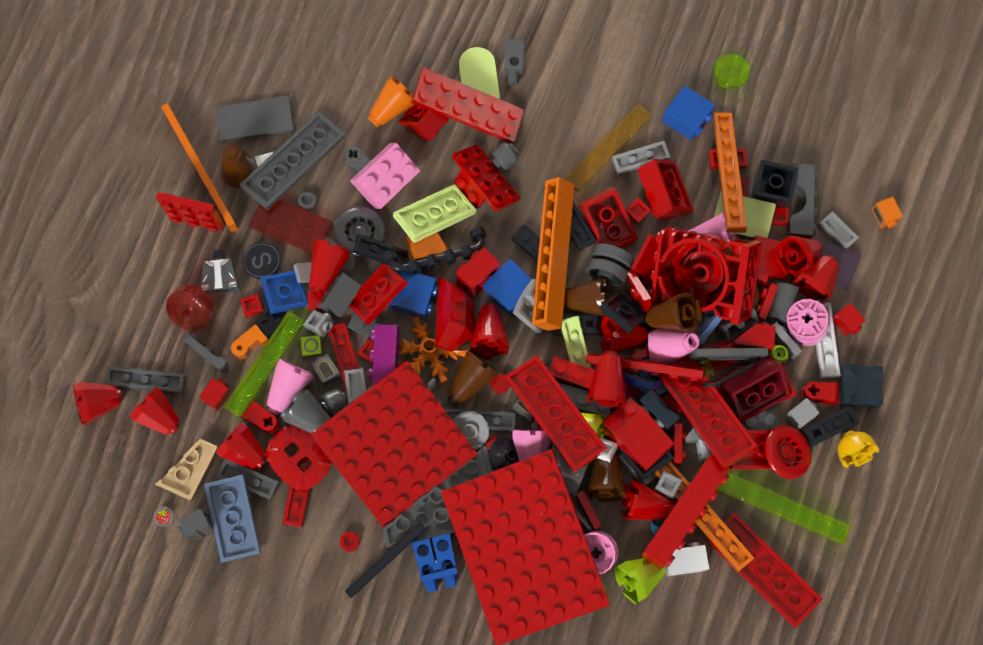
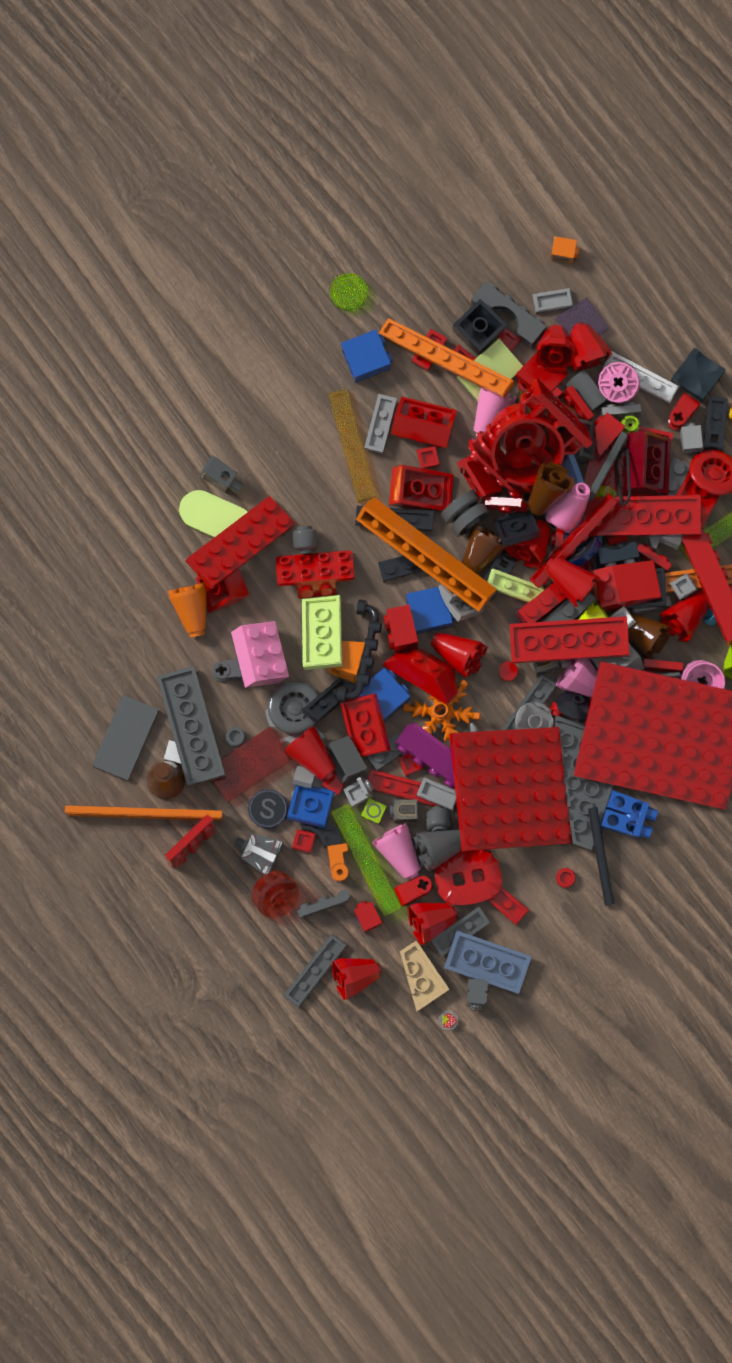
camera: 55 degrees left, 5 degrees up
red cone [73,382,122,425] -> none
reddish brown cone [447,350,498,405] -> none
red brick [833,303,866,336] -> none

